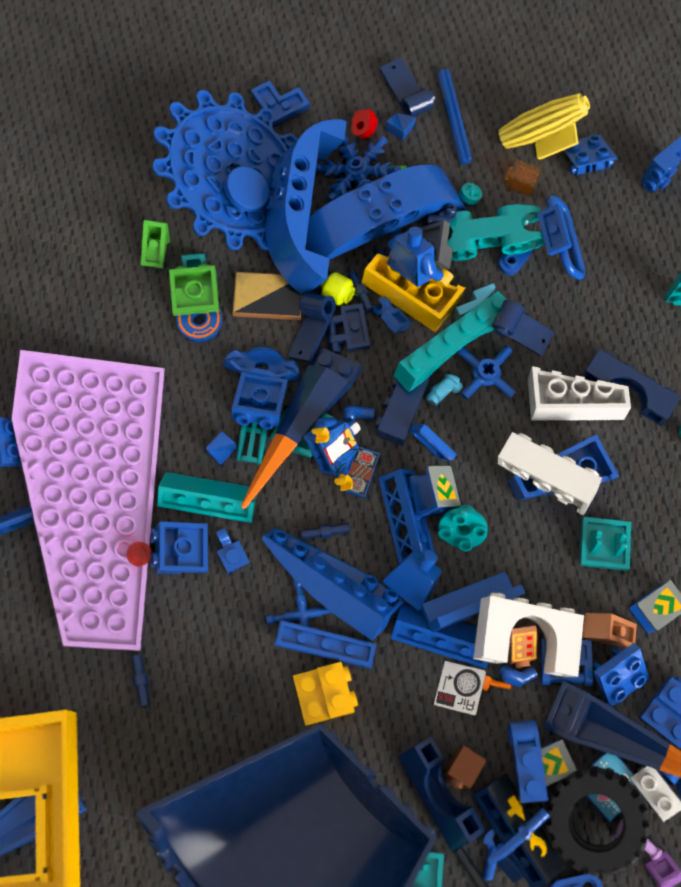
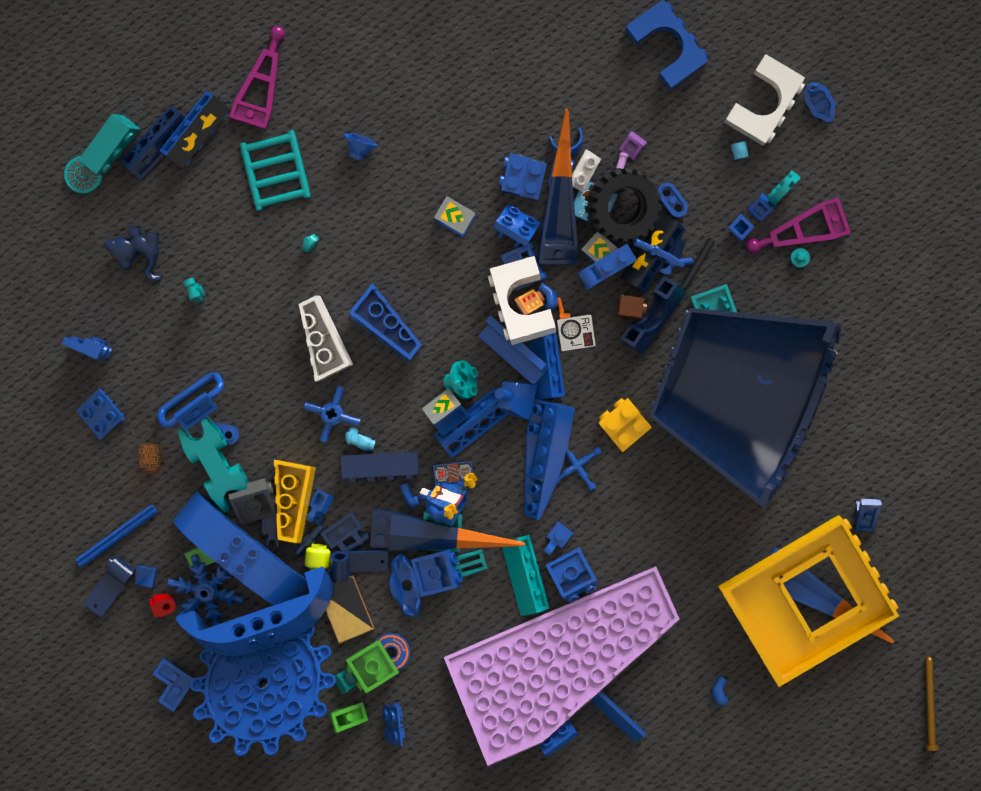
camera: 115 degrees left, 15 degrees up
clear red plate [126,542,152,567] -> none
dark blue bar [131,654,150,707] -> none
blue slope [206,432,237,465] -> none
blue tile [223,166,269,213] -> none
blue tile [274,620,376,669] -> none
dark blue bar [301,523,350,540] -> none
blue torso [387,227,454,287] -> none
teal arch [393,291,507,392] -> none
blue tile [409,424,457,461] -> none
dark blue arm [425,204,457,226] -> none
medium azure slope [454,283,495,321] -> none
teal tile [459,183,482,205] -> none
dark blue door [492,299,554,356] -> none
white wedge [498,432,602,516] -> none
light yellow plate [499,93,590,159] -> none
teal plate [579,517,631,571] -> none
dark blue arch [582,349,681,426] -> none
nougat slope [583,613,637,648] -> none
none -> blue hinge [382,703,405,747]

